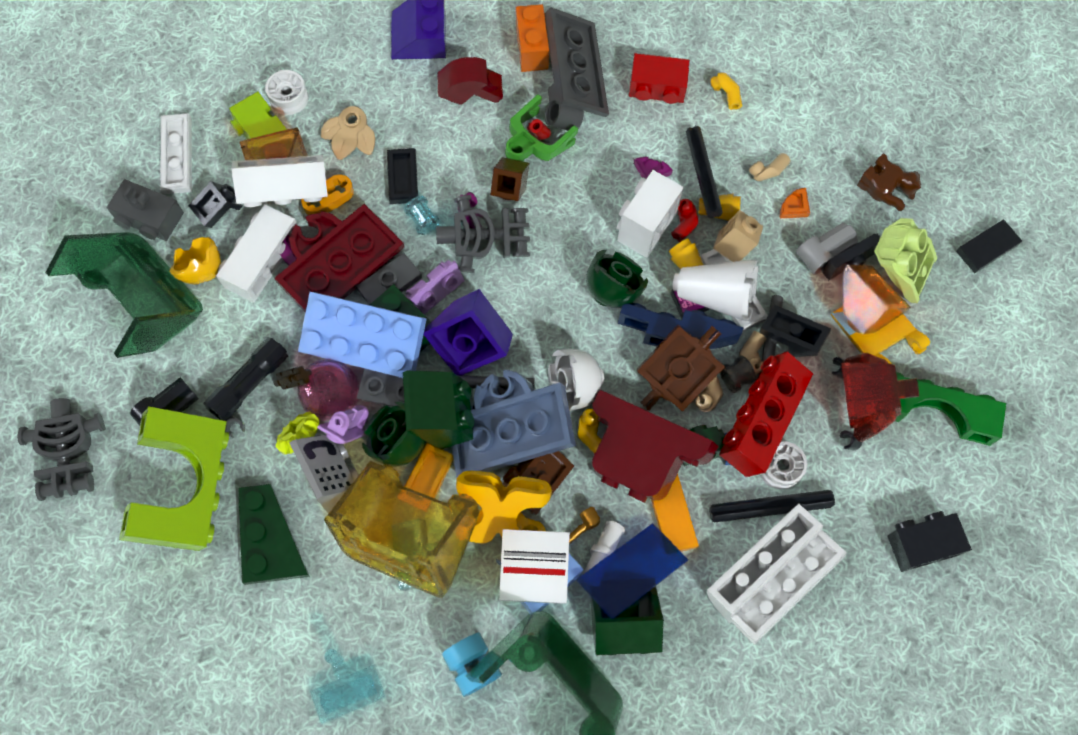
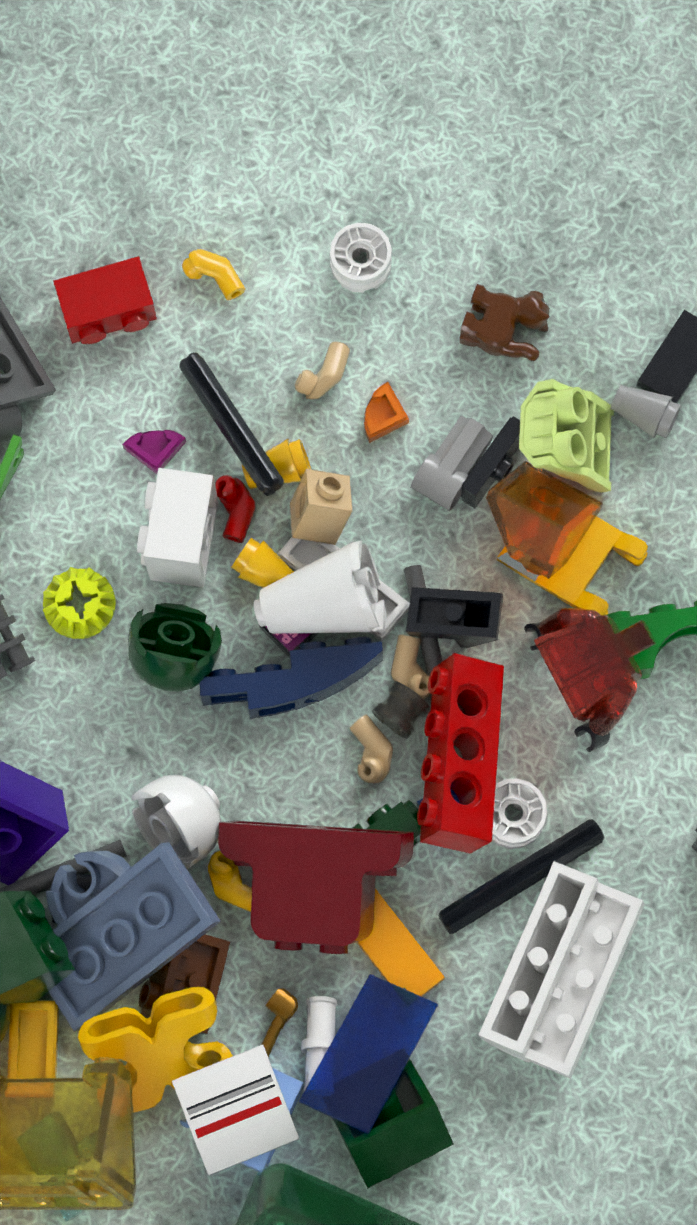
camera: 20 degrees left, 5 degrees up
reddish brown plate [637,324,725,412] -> none
none -> neon yellow gear [43,567,116,639]
none -> white wheel [330,223,392,293]
none -> light grey cone [610,384,681,438]

